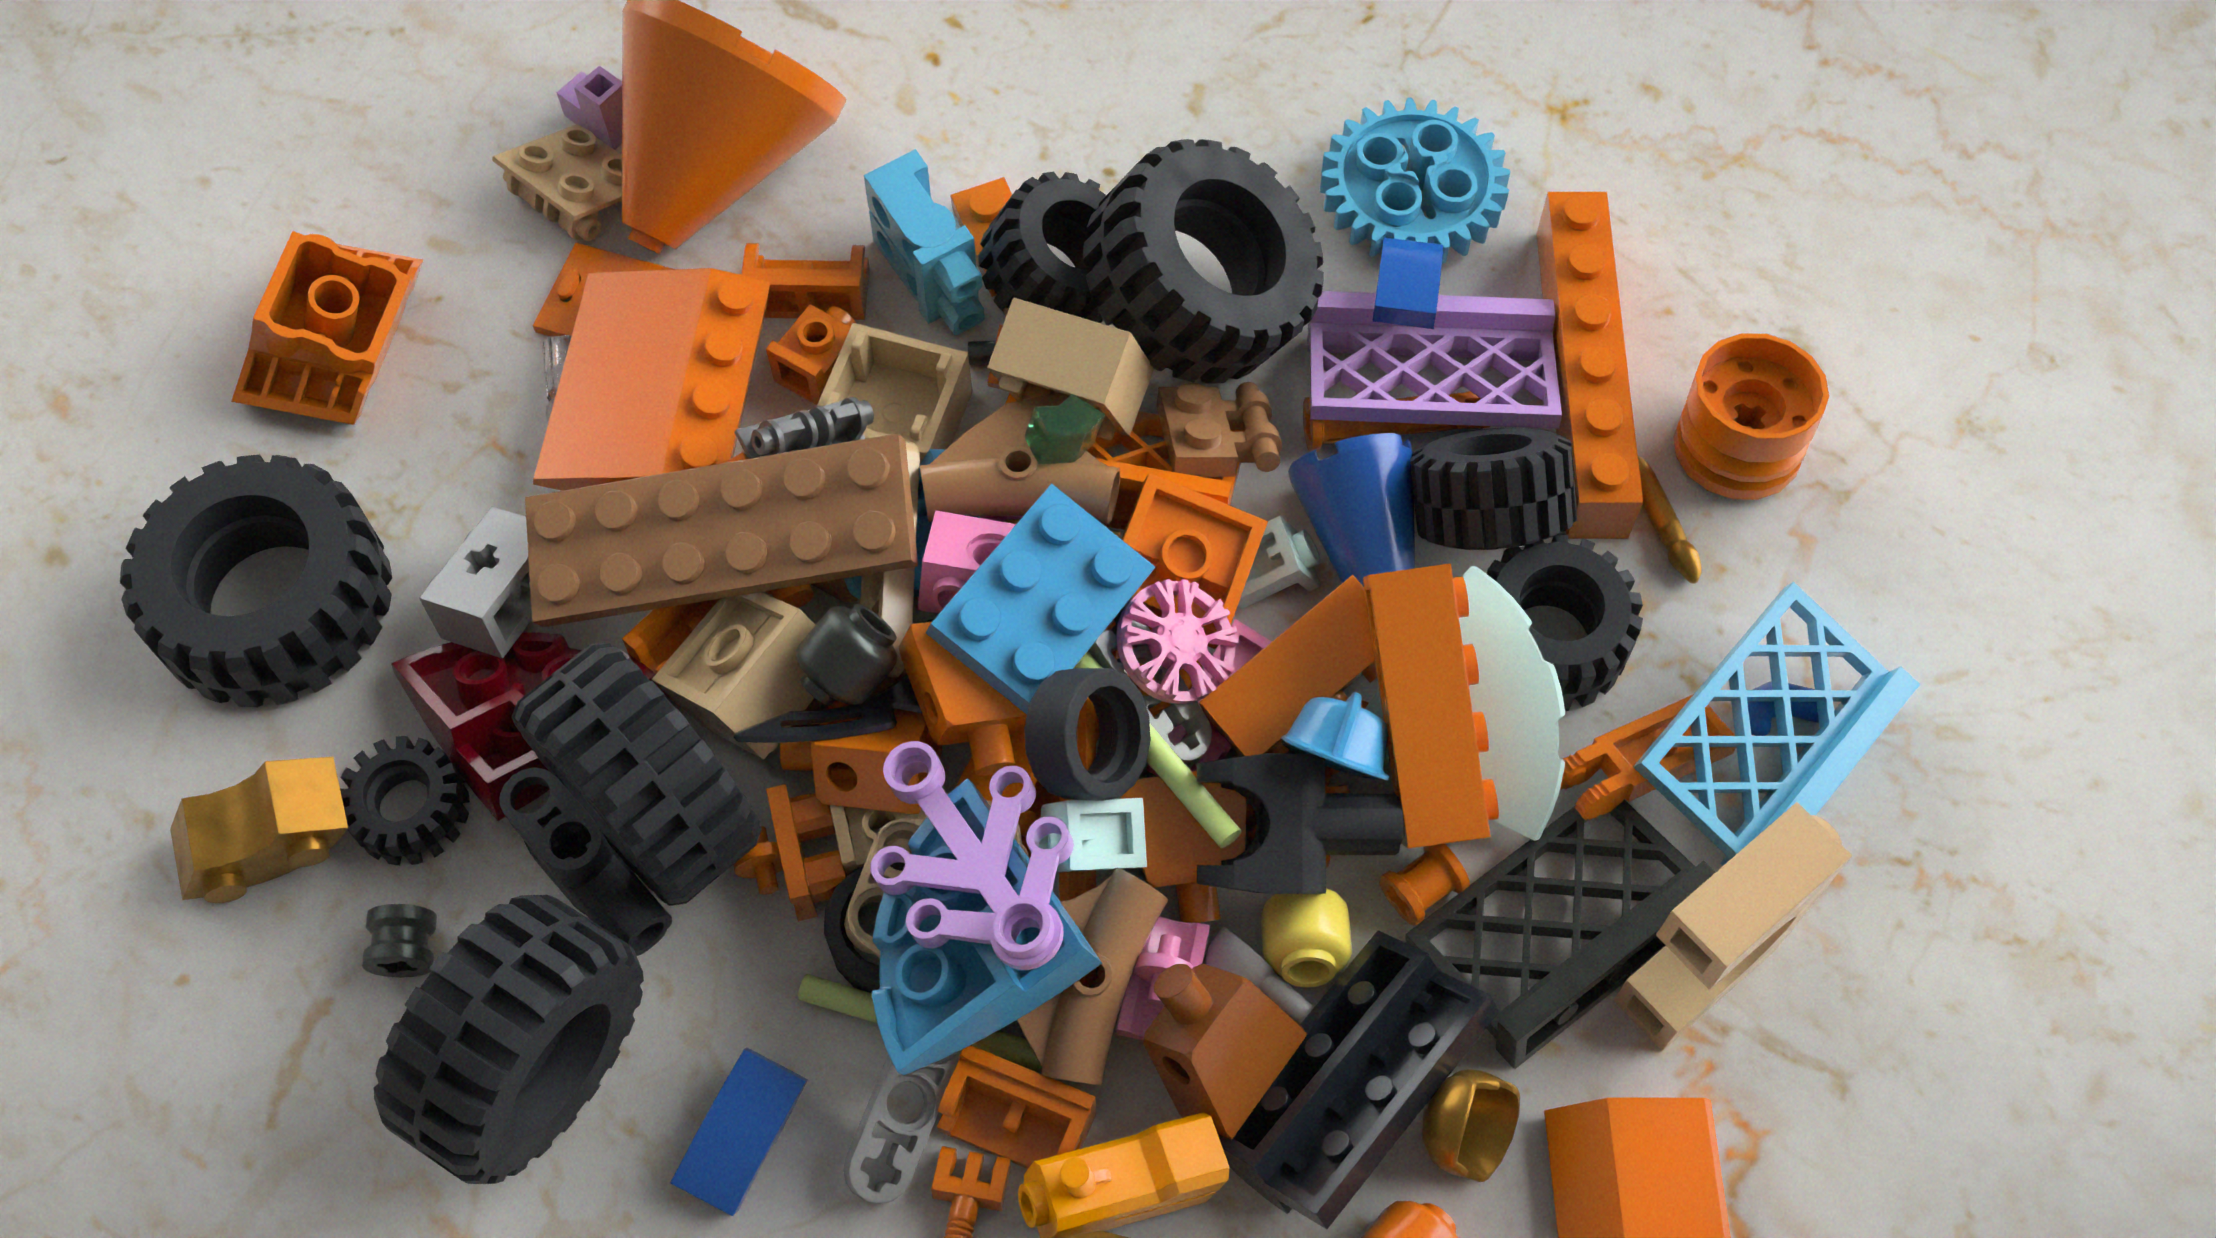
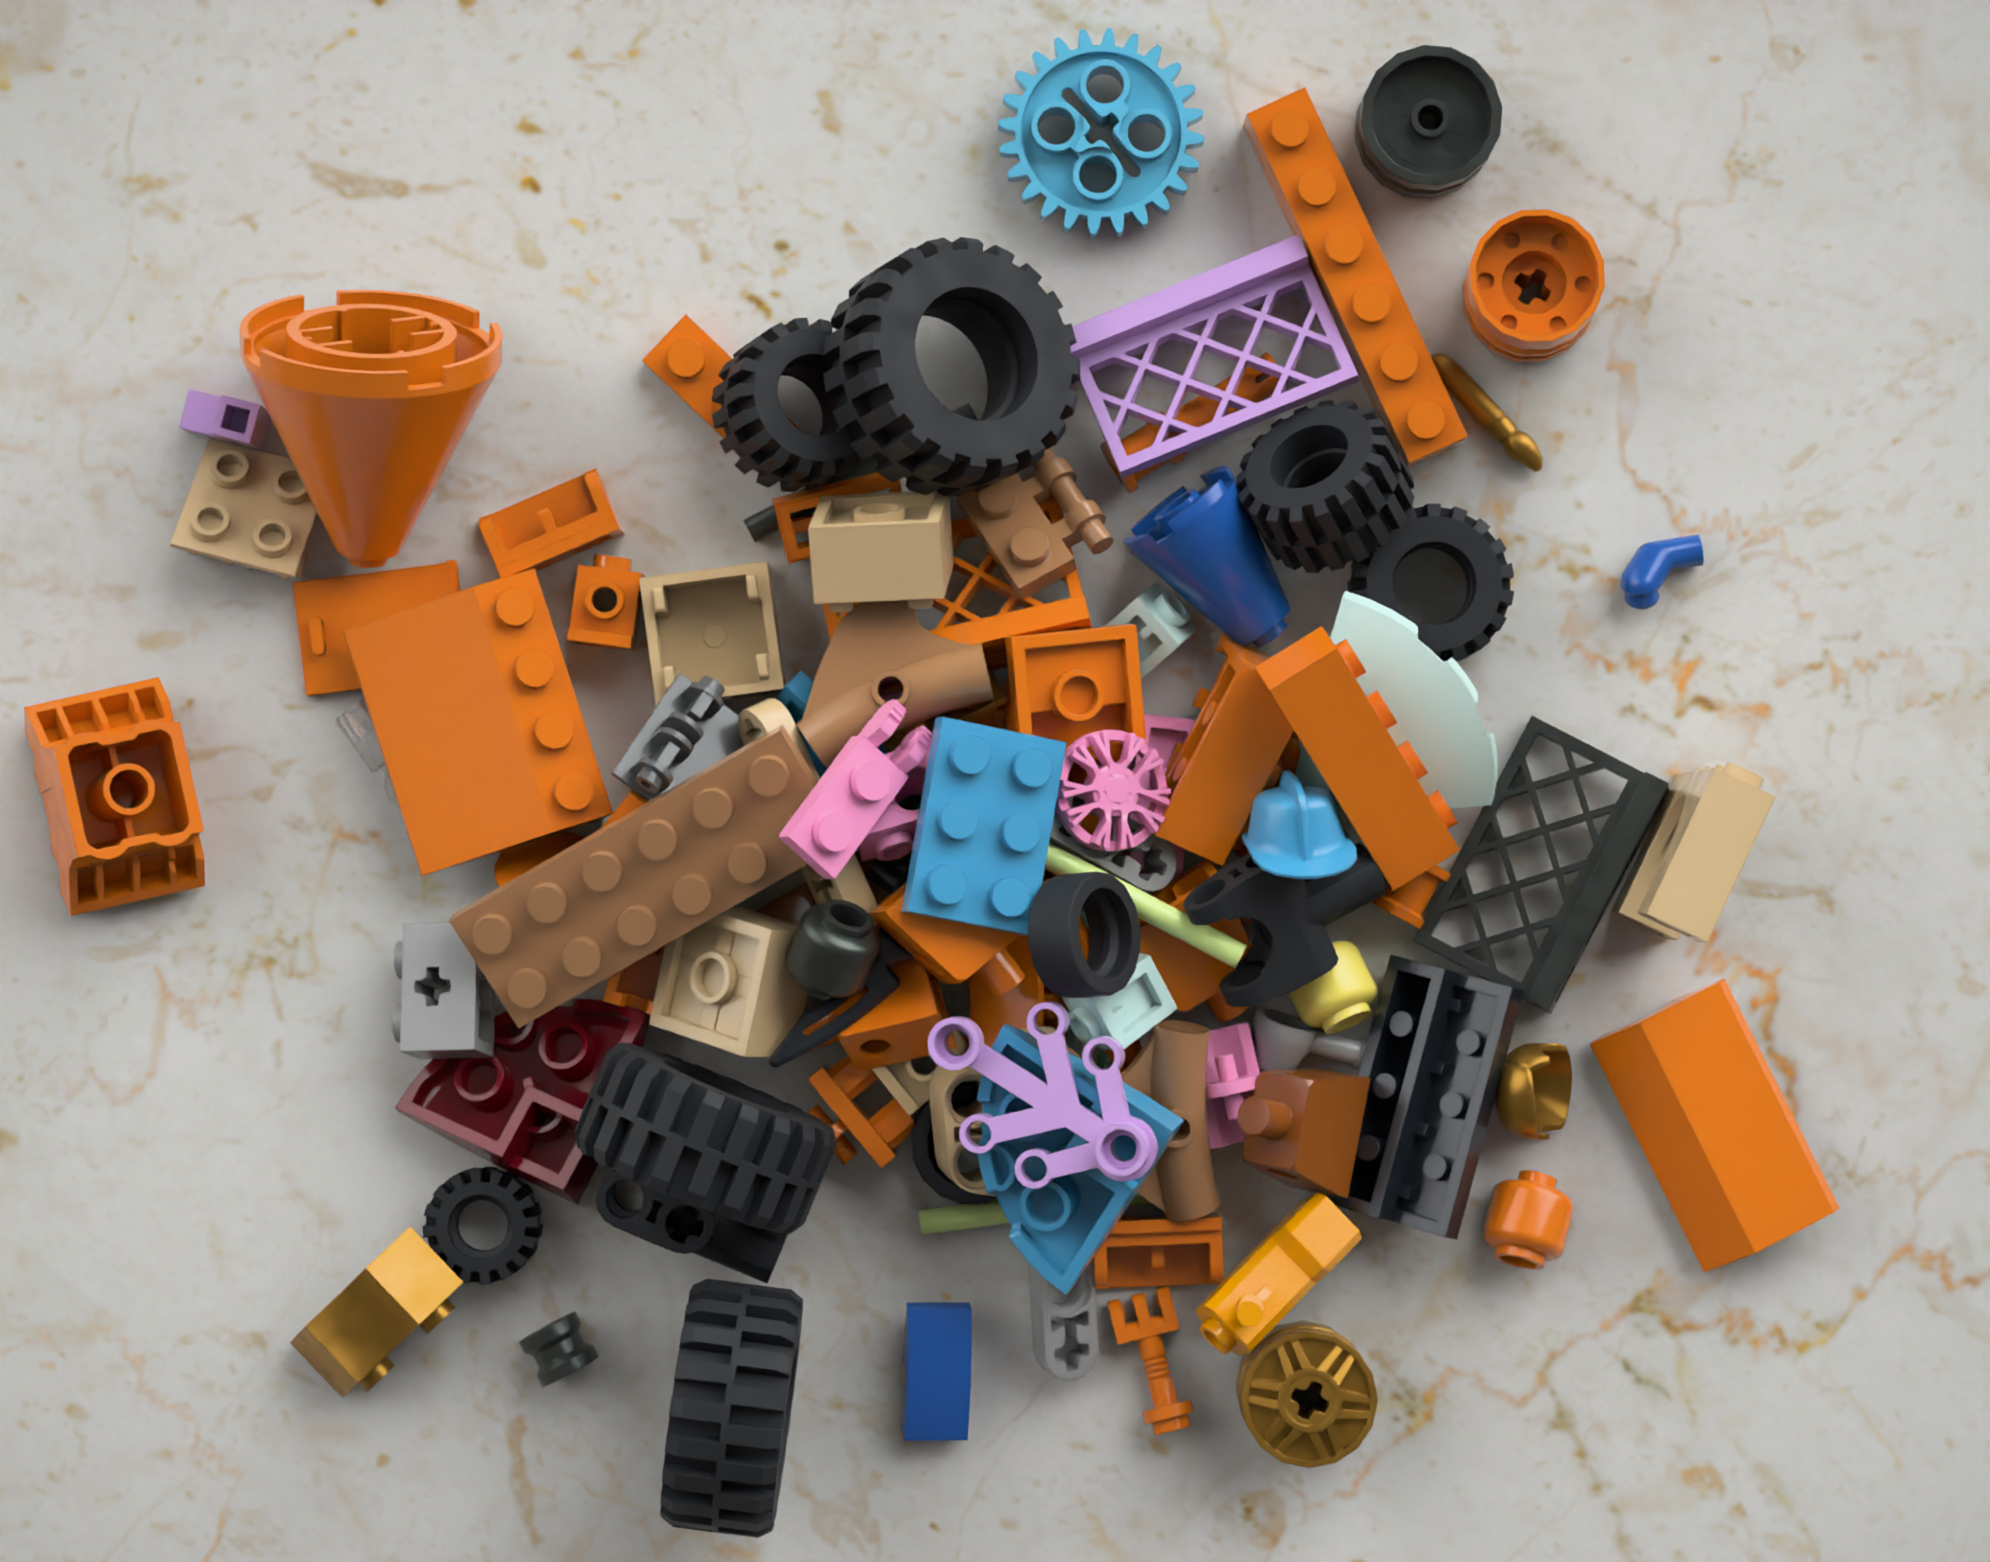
camera: 25 degrees left, 25 degrees up
black tyre [120,454,392,708] -> none
medium azure hips [864,149,985,335] -> none
clear green piece [1024,394,1106,464] -> none
blue slope [1372,237,1443,329] -> none
orange hinge [1560,694,1736,820] -> none
medium azure fence [1633,582,1920,866] -> none
none -> bright pink hinge [779,699,933,879]
none -> pearl dark grey wheel [1354,45,1502,199]

